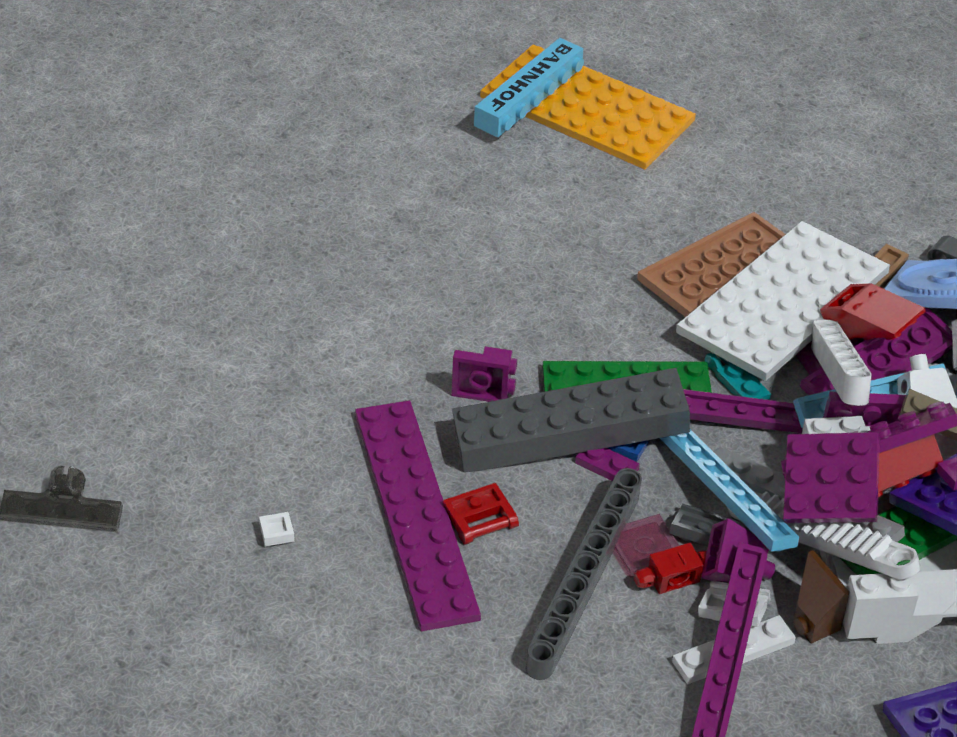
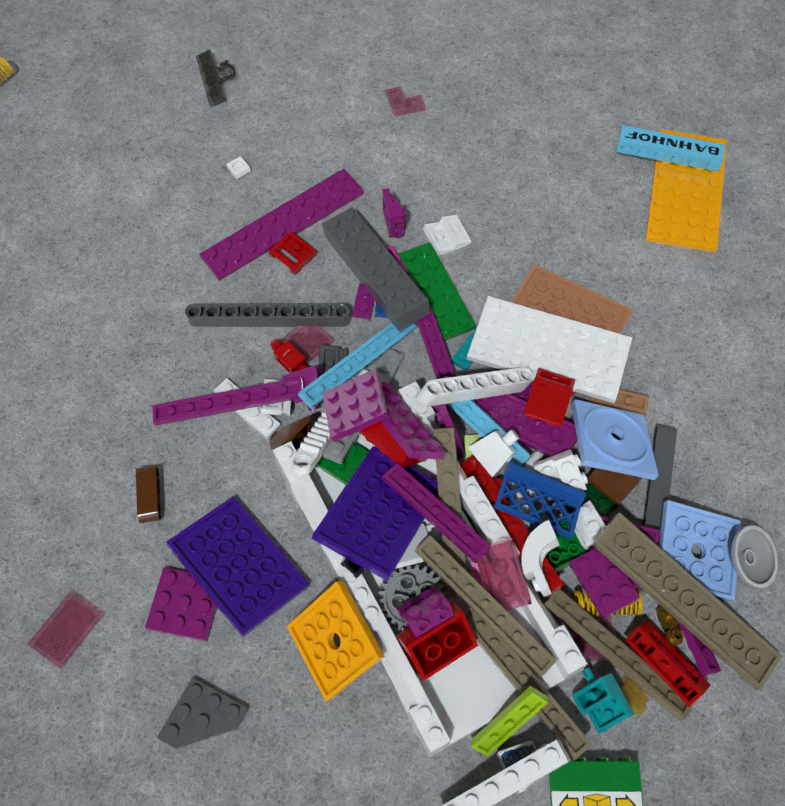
camera: 70 degrees right, 20 degrees up
none -> clear pink tile [385,86,426,117]
none -> white slope [423,215,472,256]

